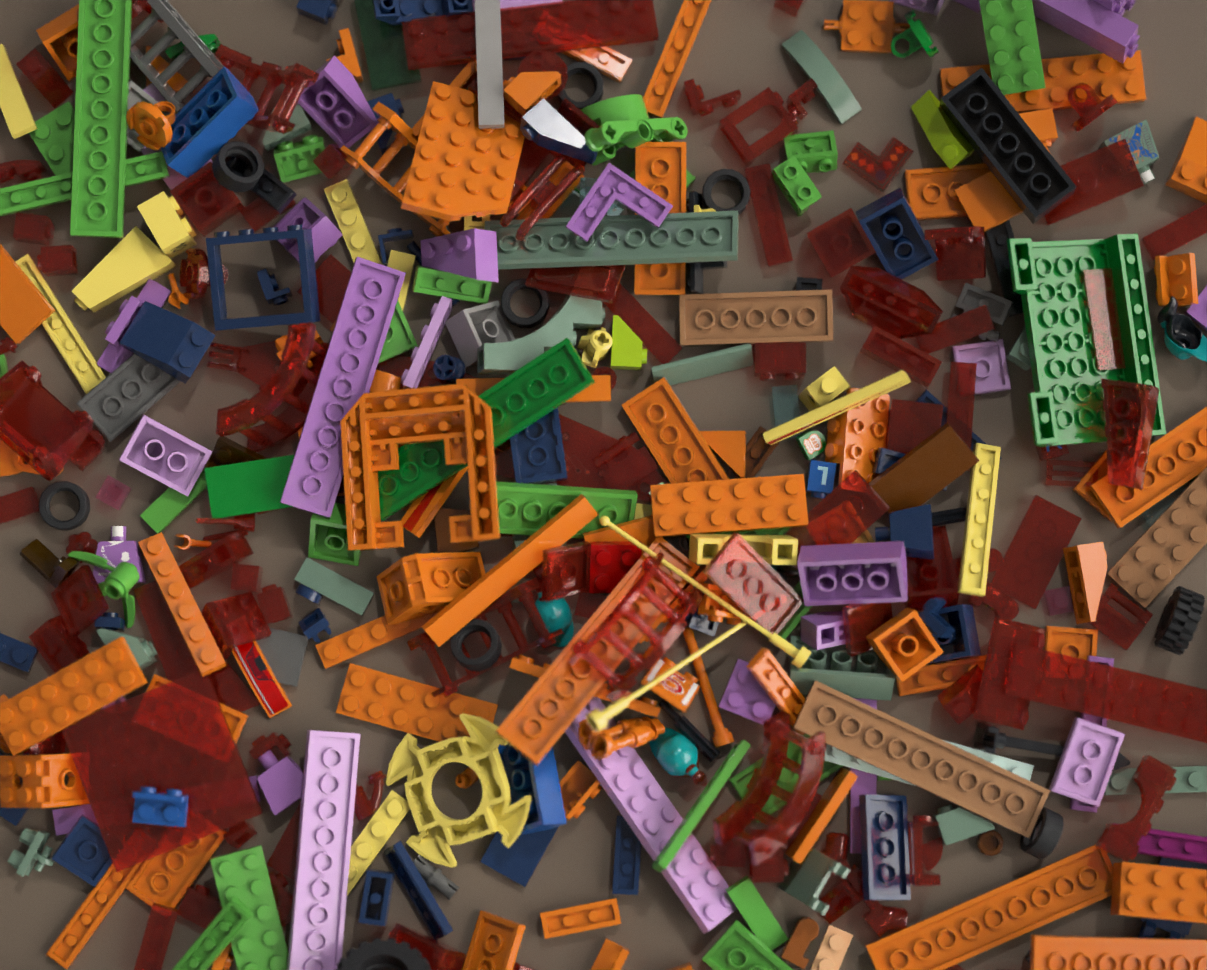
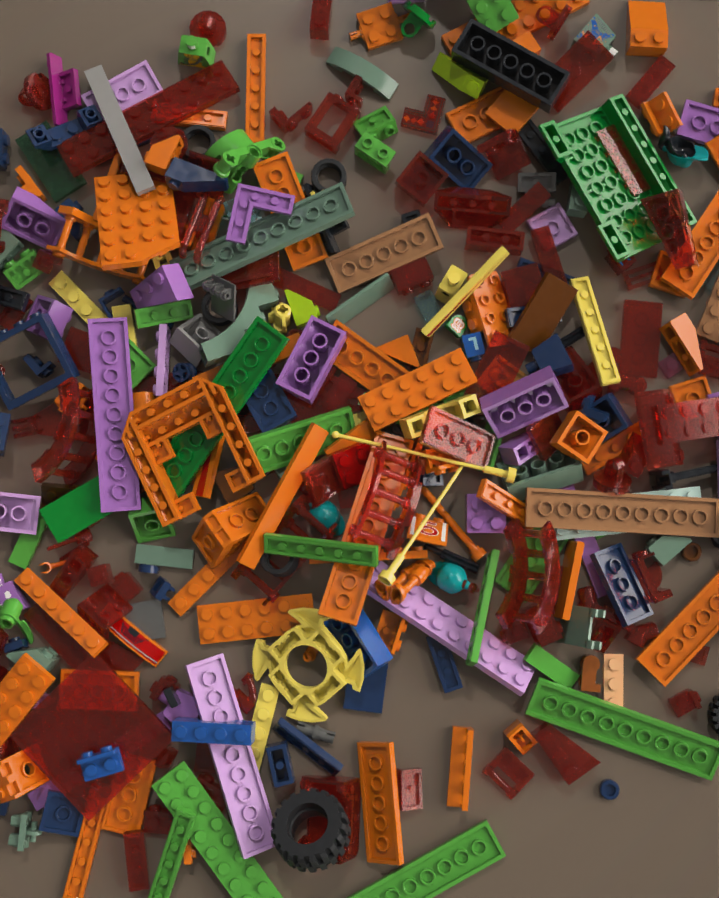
camera: 20 degrees left, 0 degrees up
orange plate [540,898,621,939] -> none
clear red plate [744,163,793,268] -> none
none -> black tile [163,685,181,708]
none -> blue arch [171,717,256,746]
none -> dark grey hinge [202,274,237,322]
none -> bright green tile [264,532,379,567]
none -> medium lavender slope [275,315,347,405]
none -> clear red tile [593,457,632,495]

